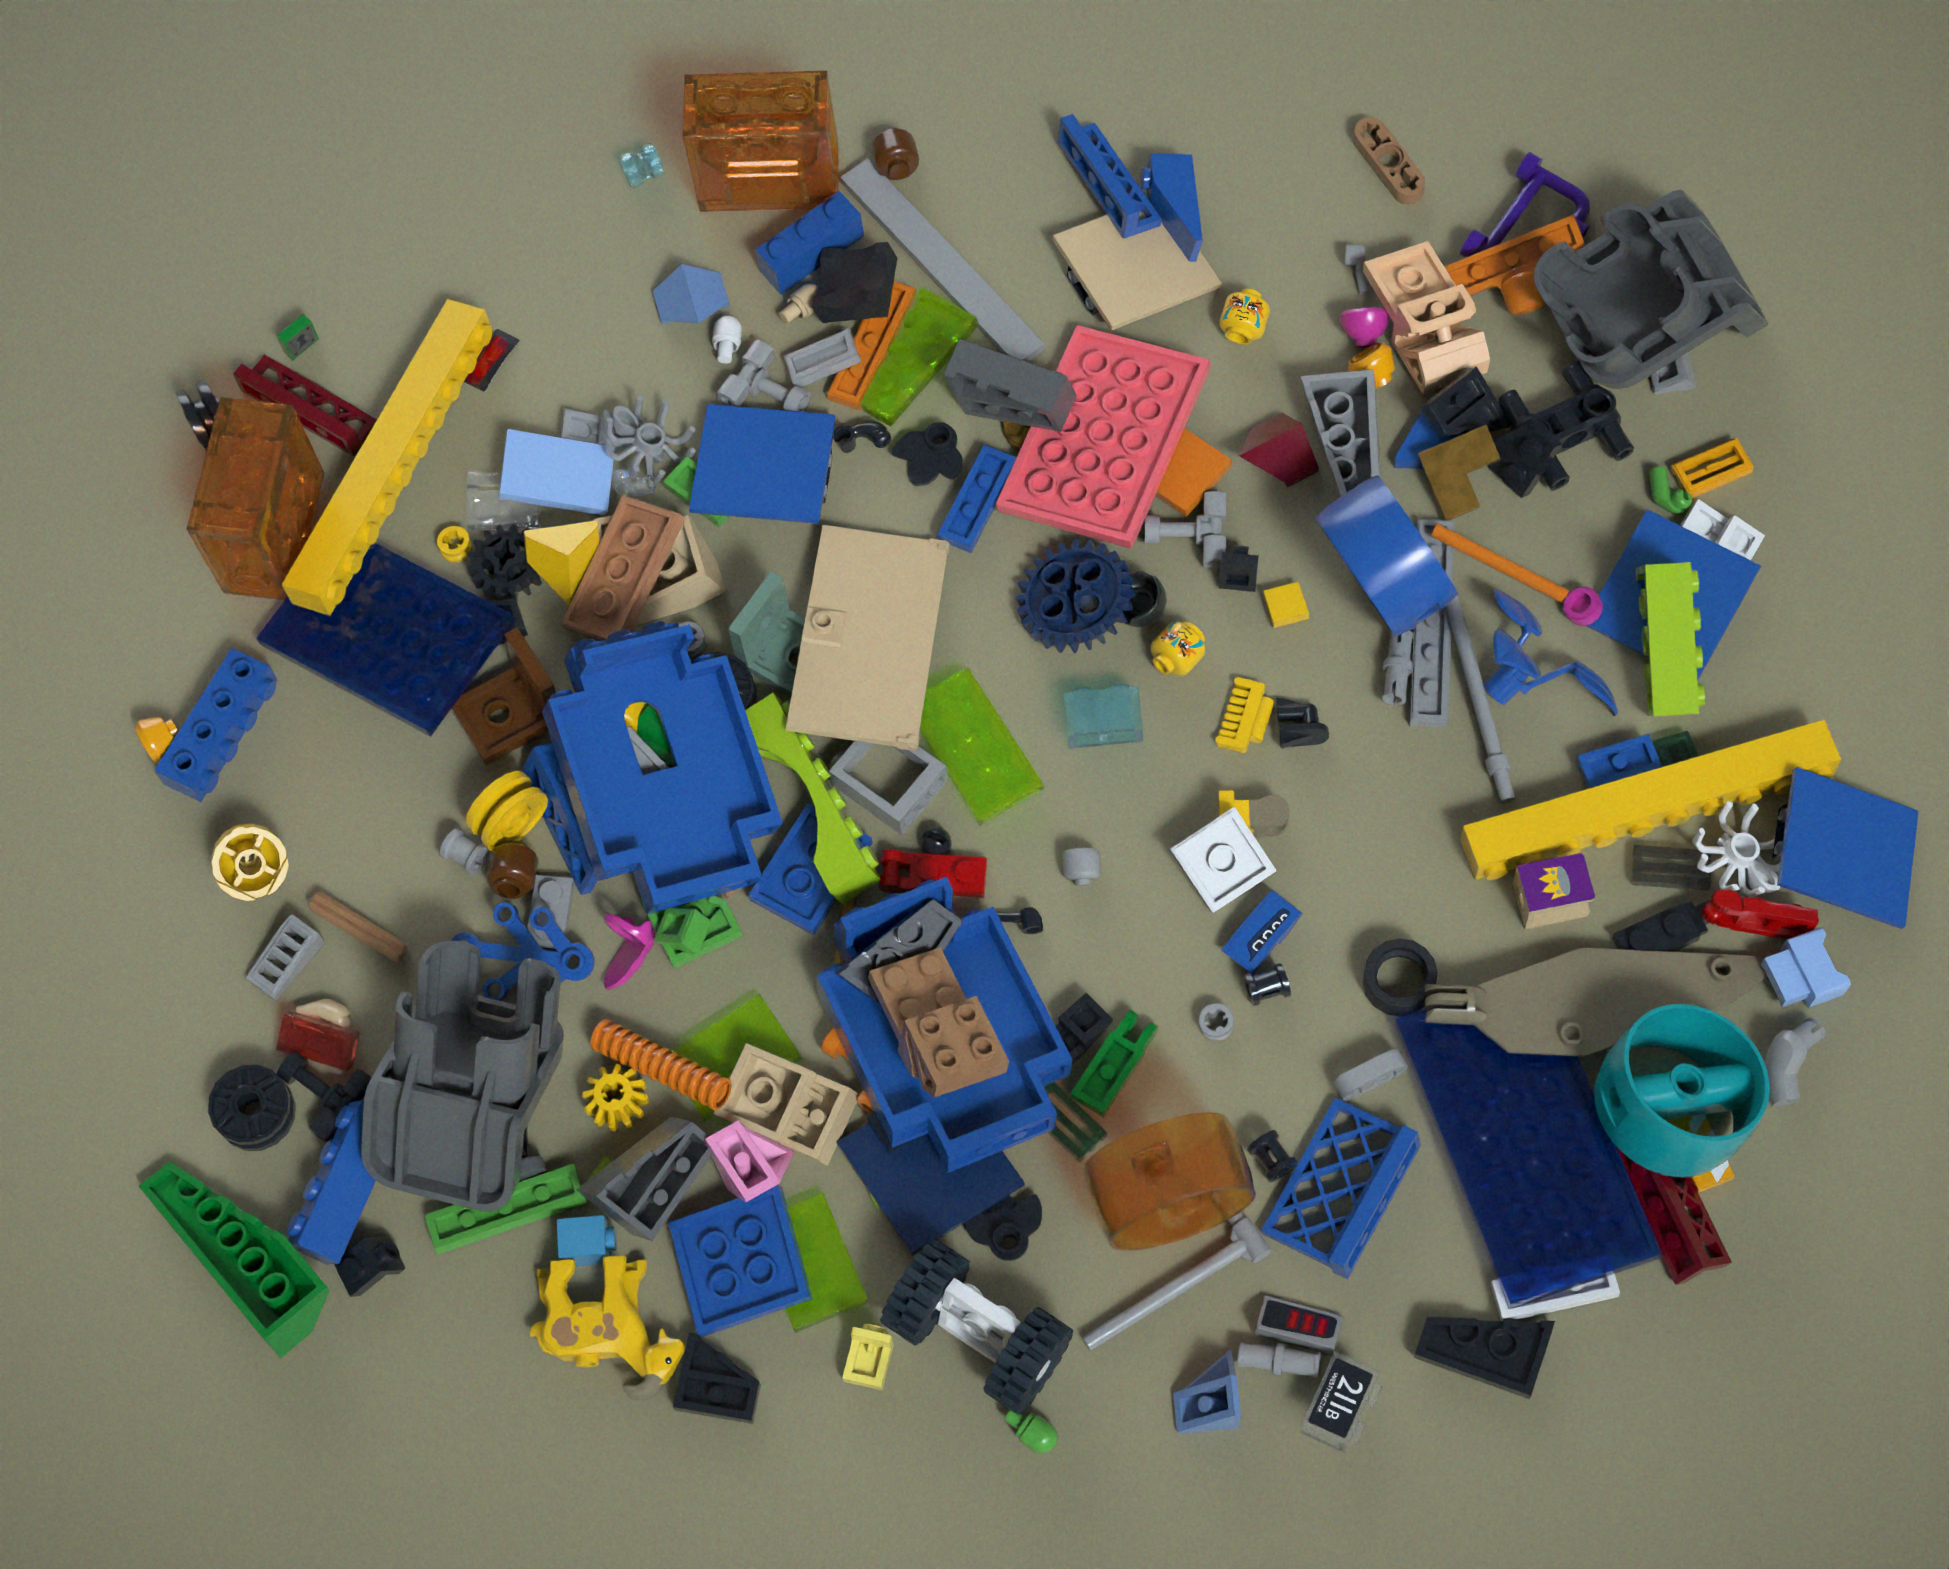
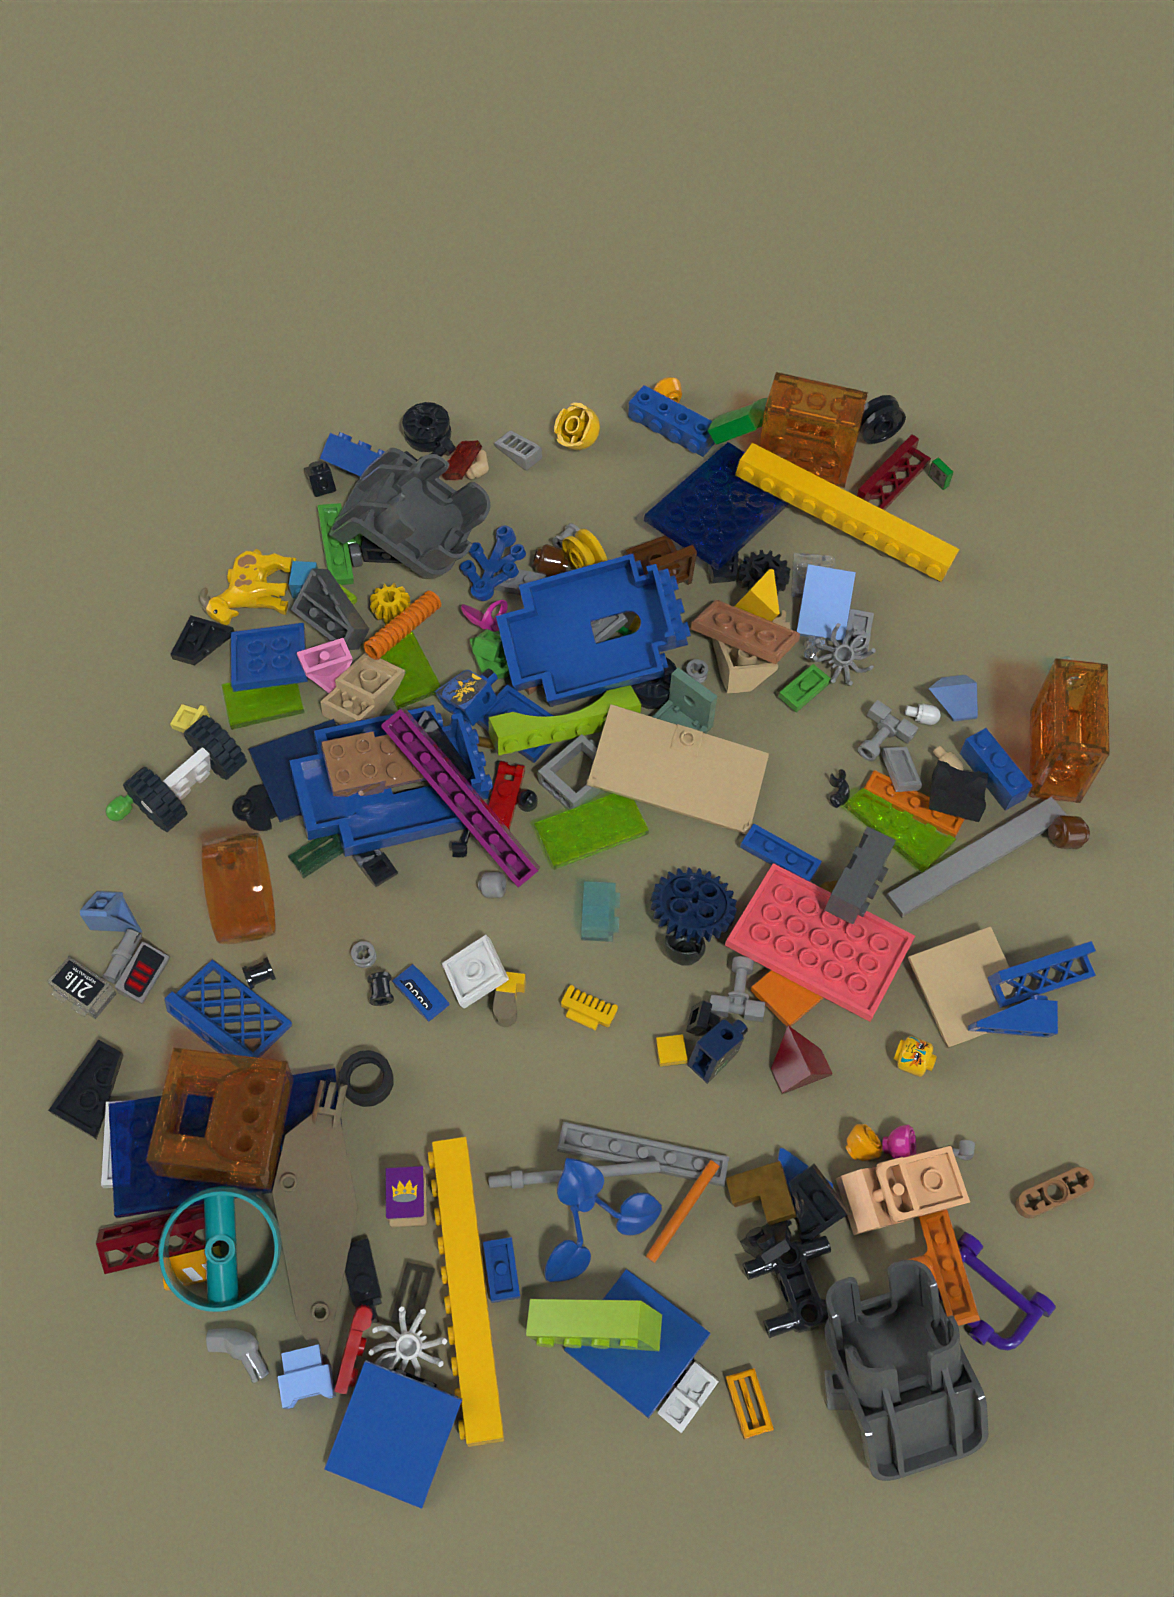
camera: 90 degrees right, 5 degrees down
green wedge [138,1161,330,1359] -> none
medium nougat axle [308,892,408,963] -> none
yellow bush [437,526,472,563] -> none
sticker [464,329,520,392] -> none
blue piece [689,404,836,524] -> none
black plate [892,422,963,486] -> none
green hinge [1070,1010,1159,1118] -> none
light grey bar [1082,1188,1271,1351] -> none
yellow head [1151,621,1206,676] -> none
black piece [1276,698,1329,749] -> none
light grey wedge [1301,370,1381,498] -> none
blue cylinder [1315,475,1458,637] -> none
light grey beam [1334,1049,1408,1101] -> none
light grey pin [1382,631,1413,705] -> none
dark pink tile [1563,587,1603,626] -> none
bright green arm [1649,467,1692,514] -> none
clear green tile [1652,731,1698,767] -> none
none -> clear orange piece [146,1047,294,1190]
none -> magenta brick [381,708,540,888]
none -> blue torso [435,668,498,726]
none -> dark blue torso [687,1020,748,1084]
none -> green slope [708,398,773,445]

